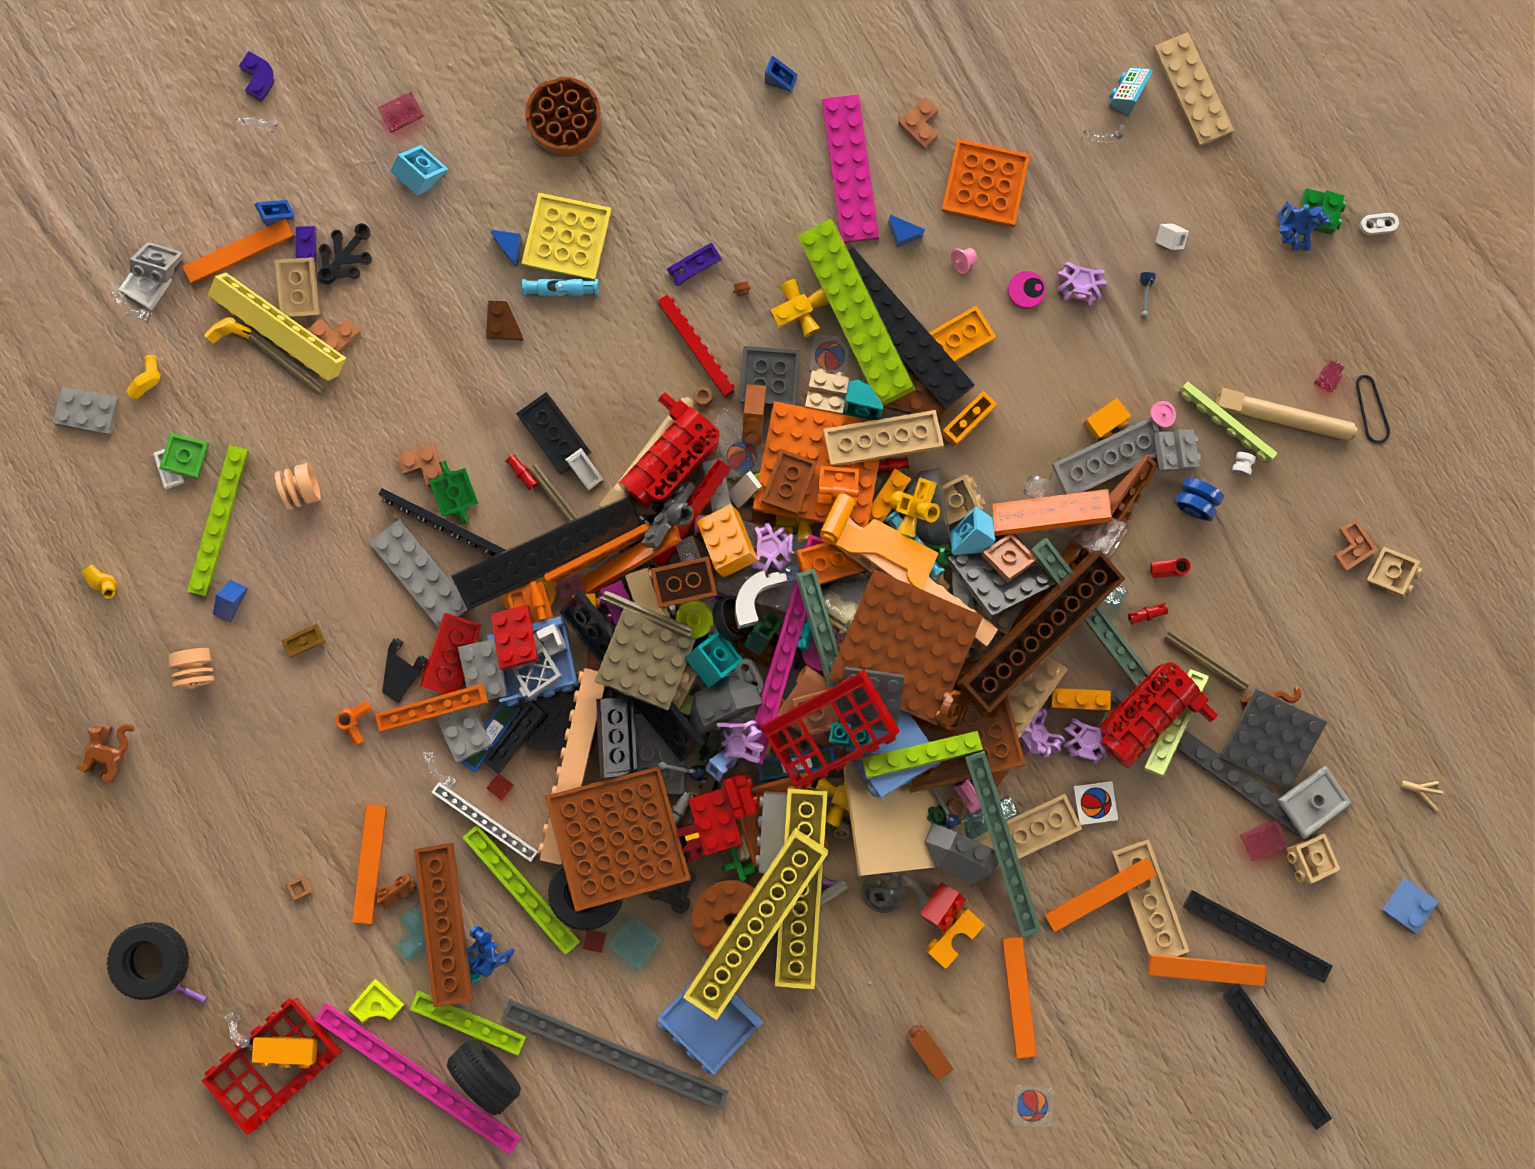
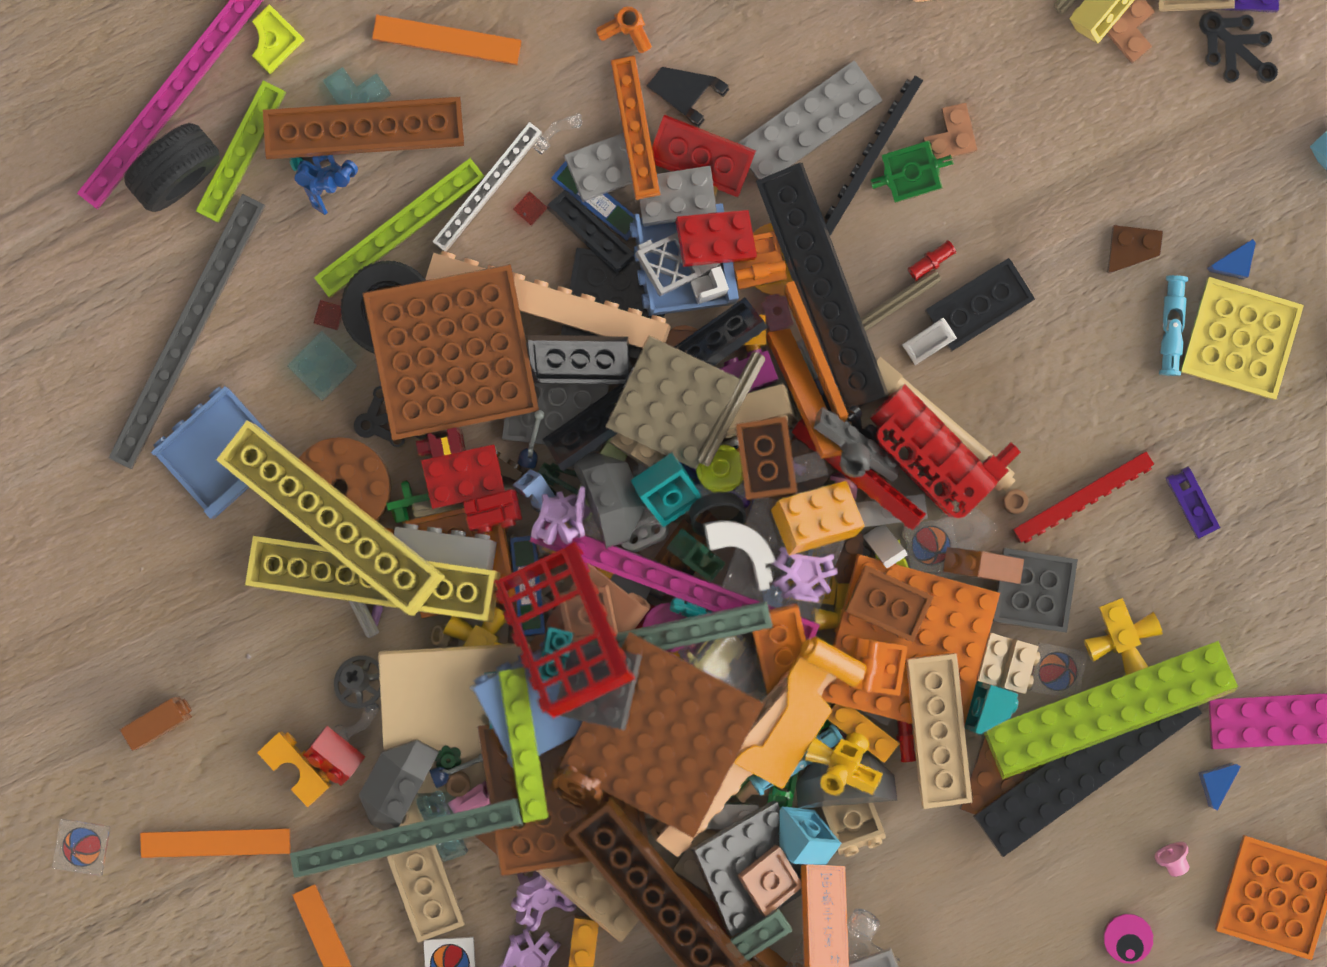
camera: 95 degrees right, 5 degrees up
dark orange hinge [376,873,417,910] -> none
light grey pin [671,792,693,827] -> none
dark orange plate [733,282,751,296] -> none
light orange plate [929,305,996,362] -> none
light orange brick [941,391,997,448] -> none

